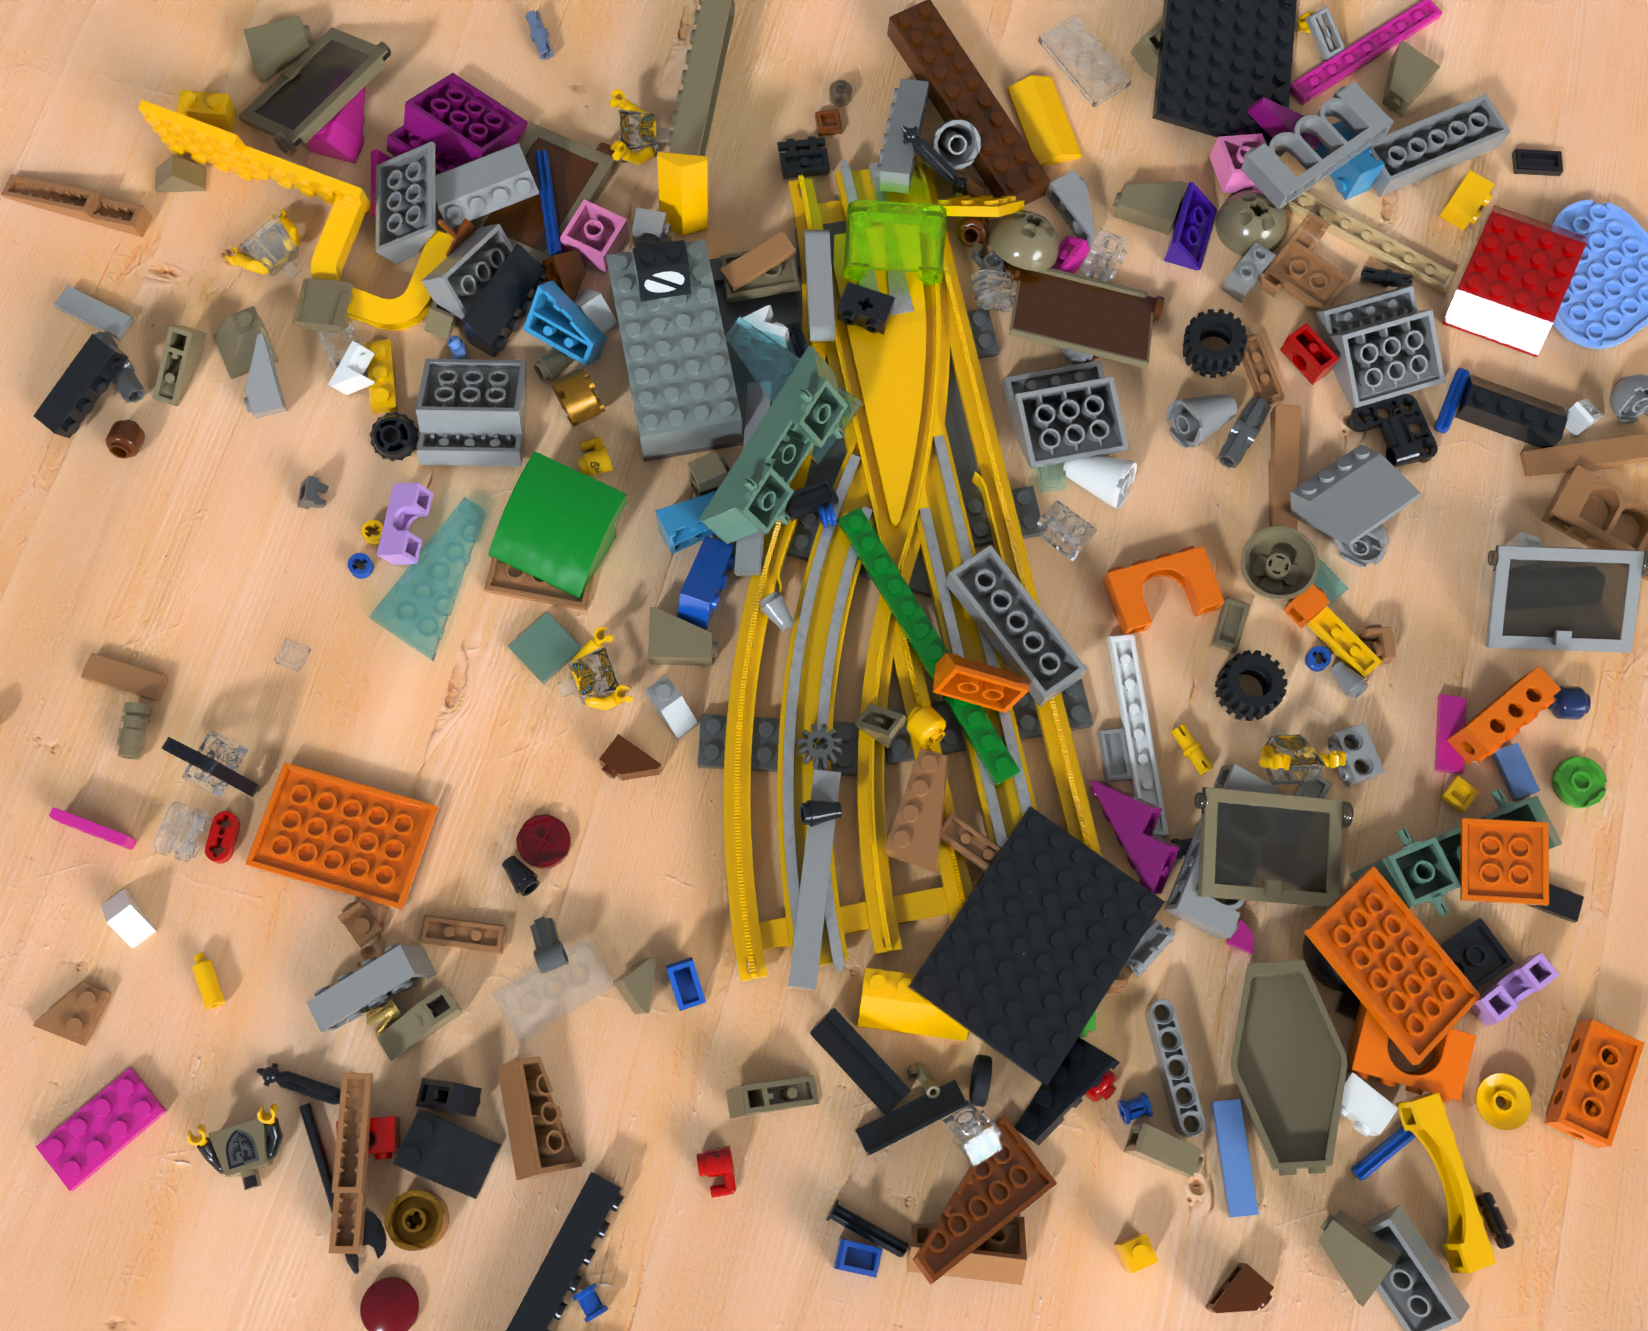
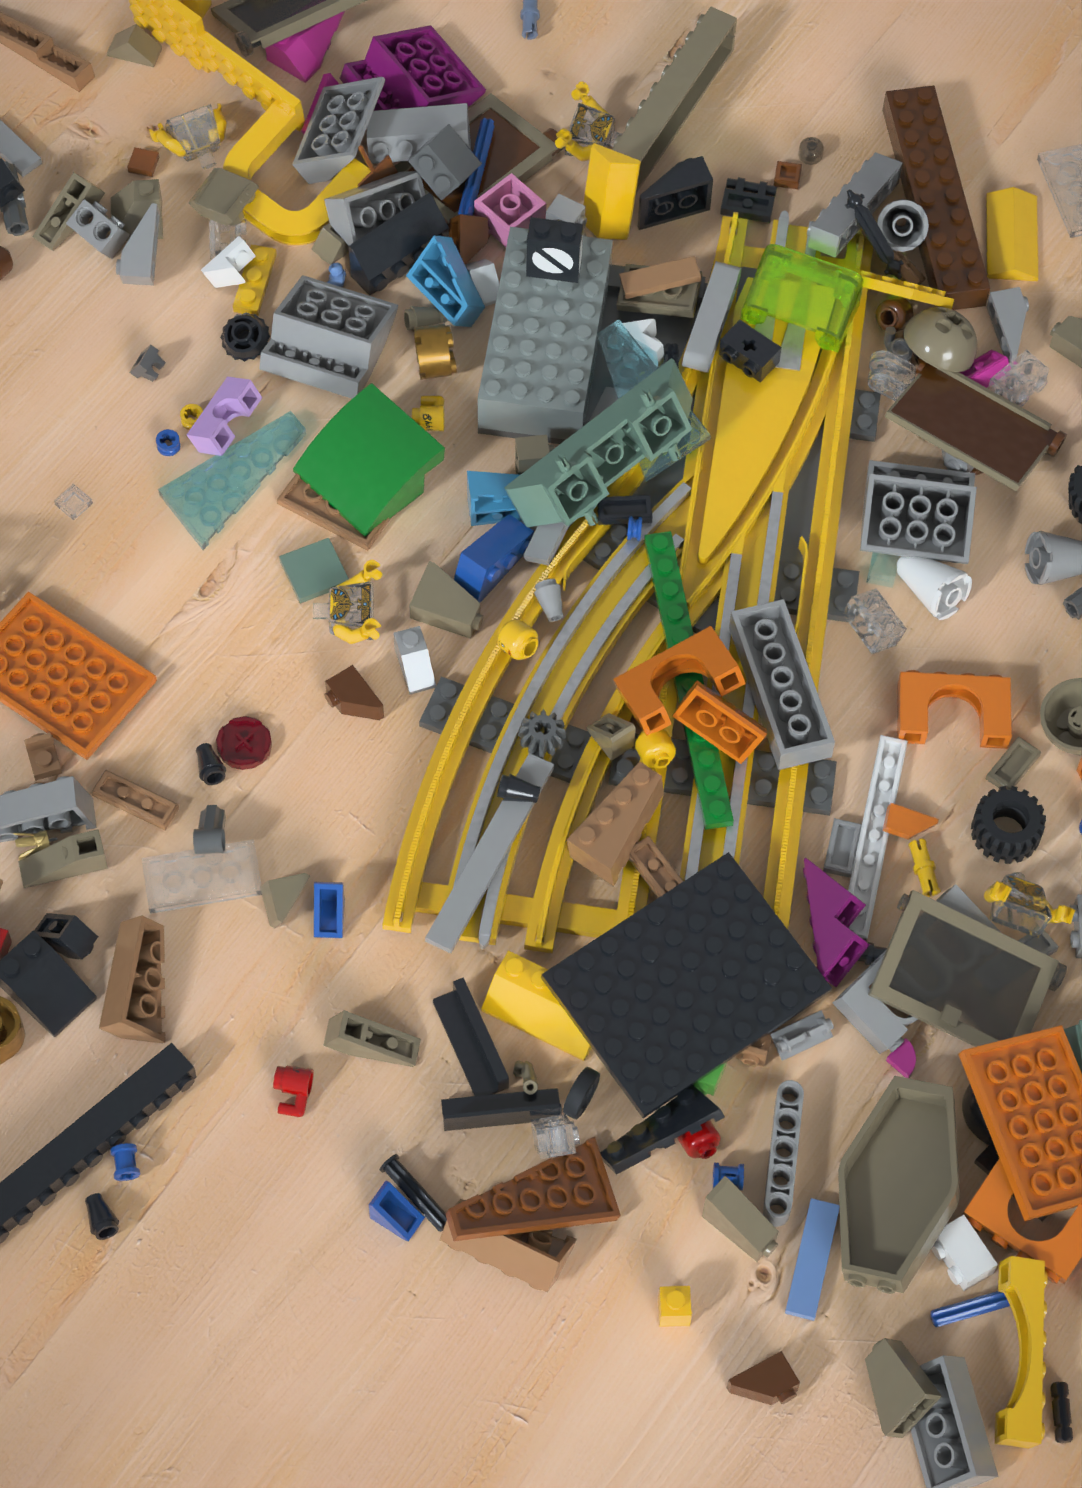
camera: 25 degrees right, 10 degrees down
none -> light grey brick [66,199,130,259]
none -> dark orange tile [127,147,159,177]
none -> dark grey slope [408,124,482,200]
none -> yellow head [497,619,538,660]
none -> orange arch [613,626,746,736]
none -> black slope [638,156,713,230]
none -> orange tile [883,803,939,840]

